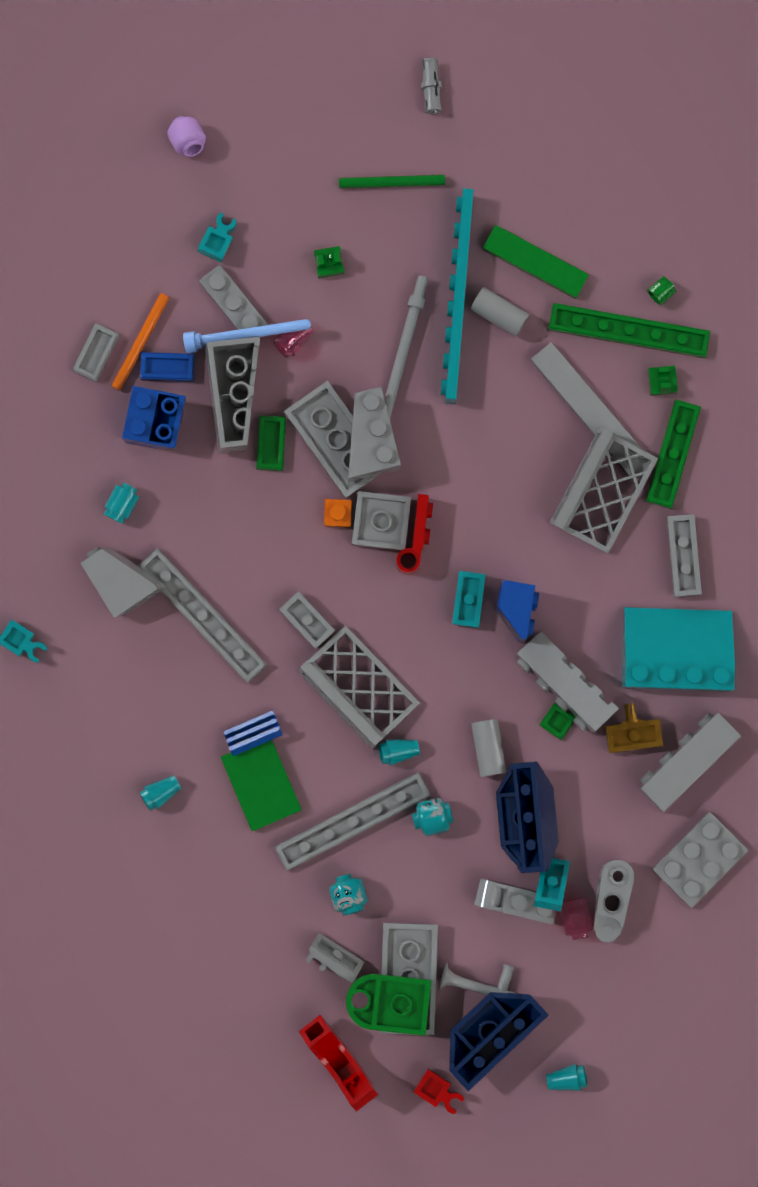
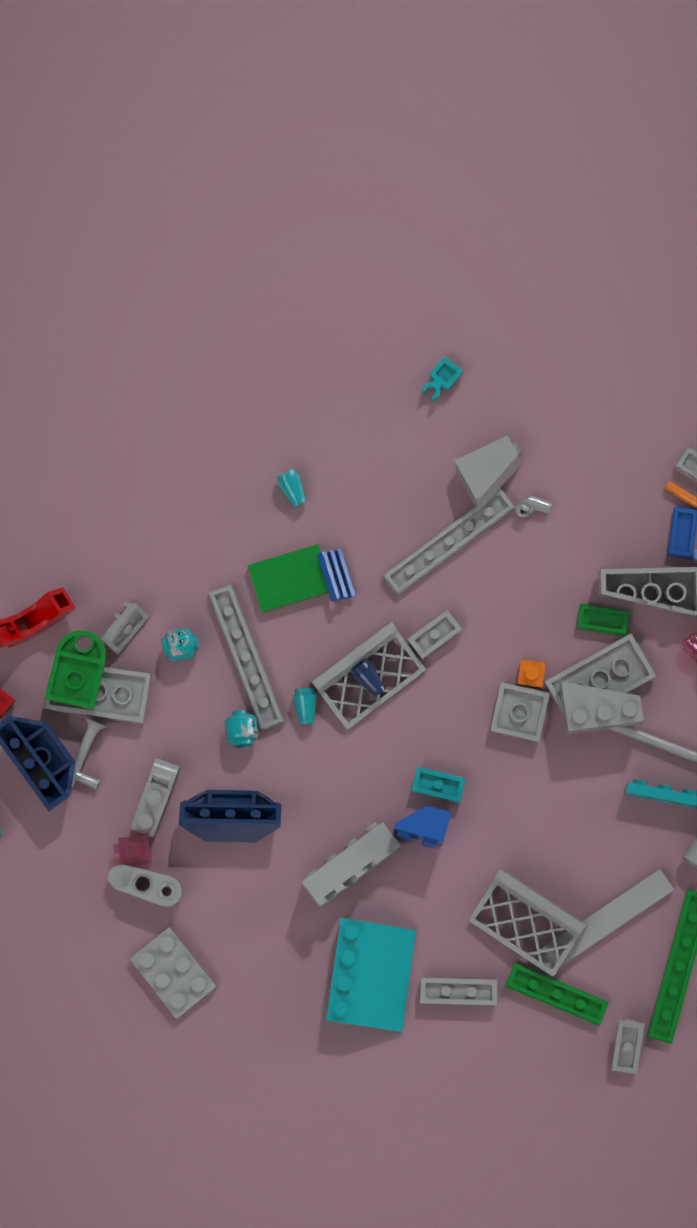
camera: 95 degrees right, 5 degrees down
teal brick [104,482,140,524] -> none
blue slope [122,386,186,449] -> none
red plate [396,494,433,575] -> none
light grey pin [471,719,507,777] -> none
teal plate [534,858,570,912] -> none
green tile [539,703,576,740] -> none
pearl gold plate [605,703,663,753] -> none
light grey brick [638,712,741,812] -> none
green tile [648,365,678,396] -> none
none -> dark blue cone [350,659,386,697]
none -> light grey arm [515,496,552,518]
none -> light grey plate [611,1019,645,1074]

